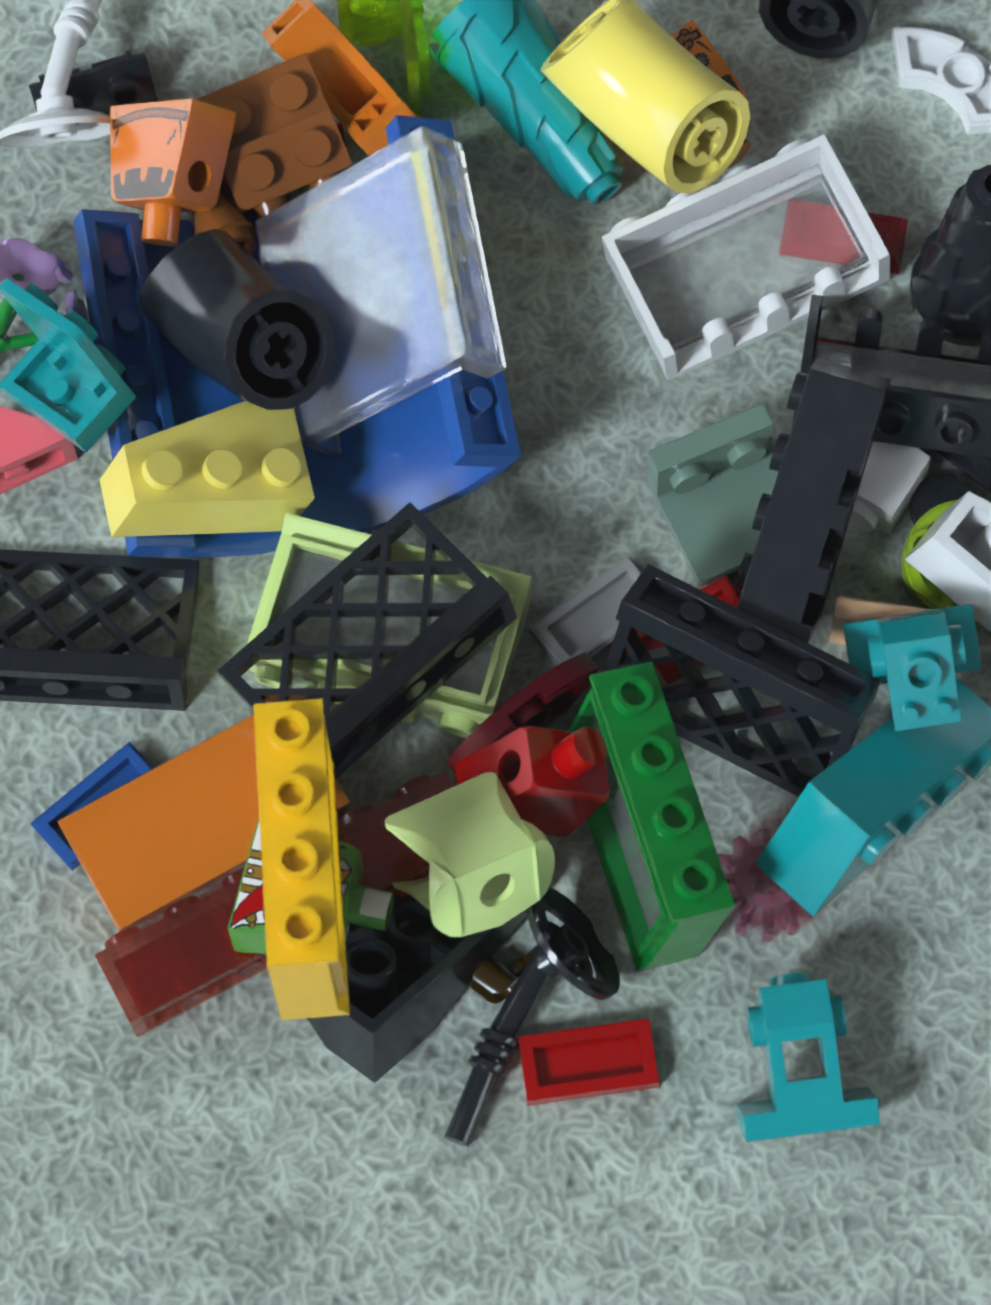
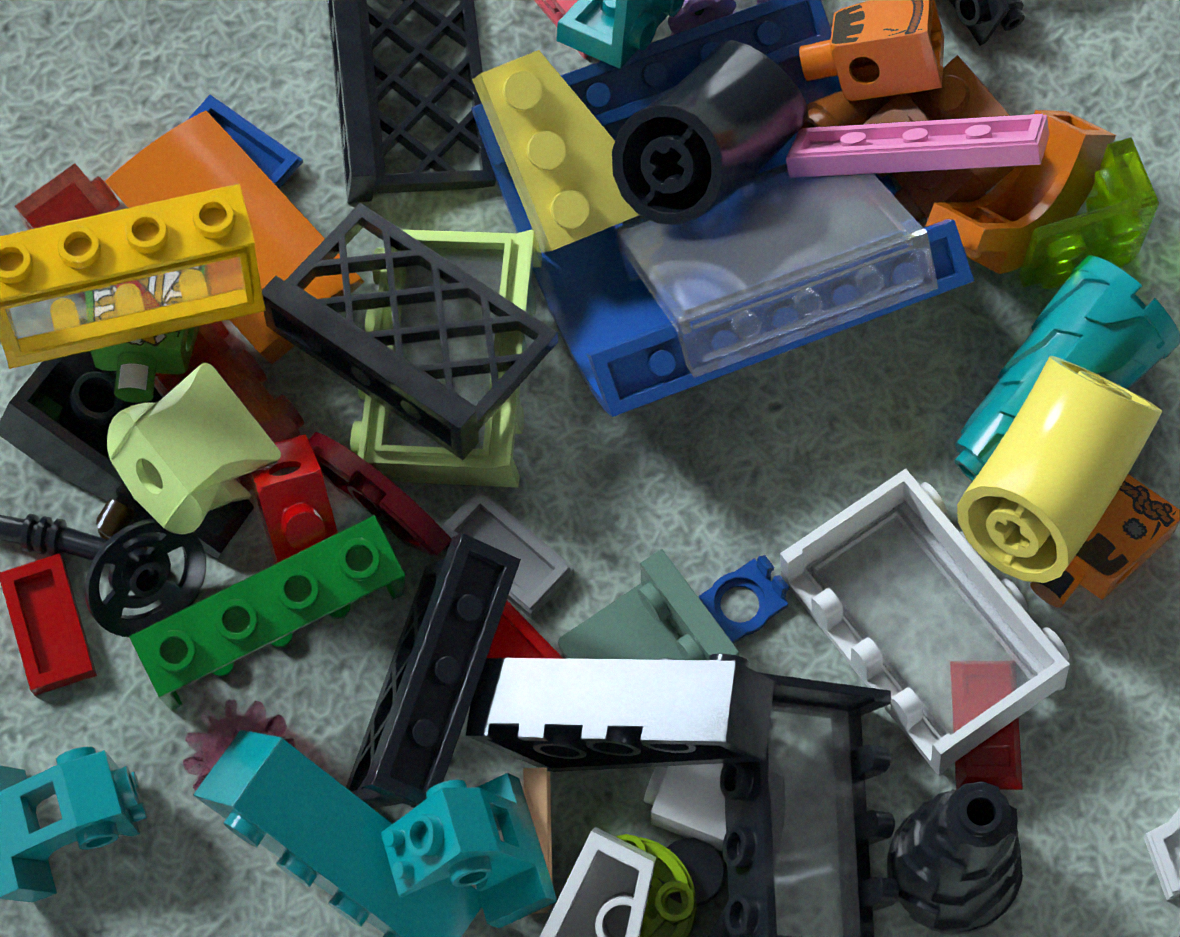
camera: 80 degrees right, 0 degrees up
none -> blue piece [698,555,790,644]
none -> bright pink tile [786,114,1049,178]

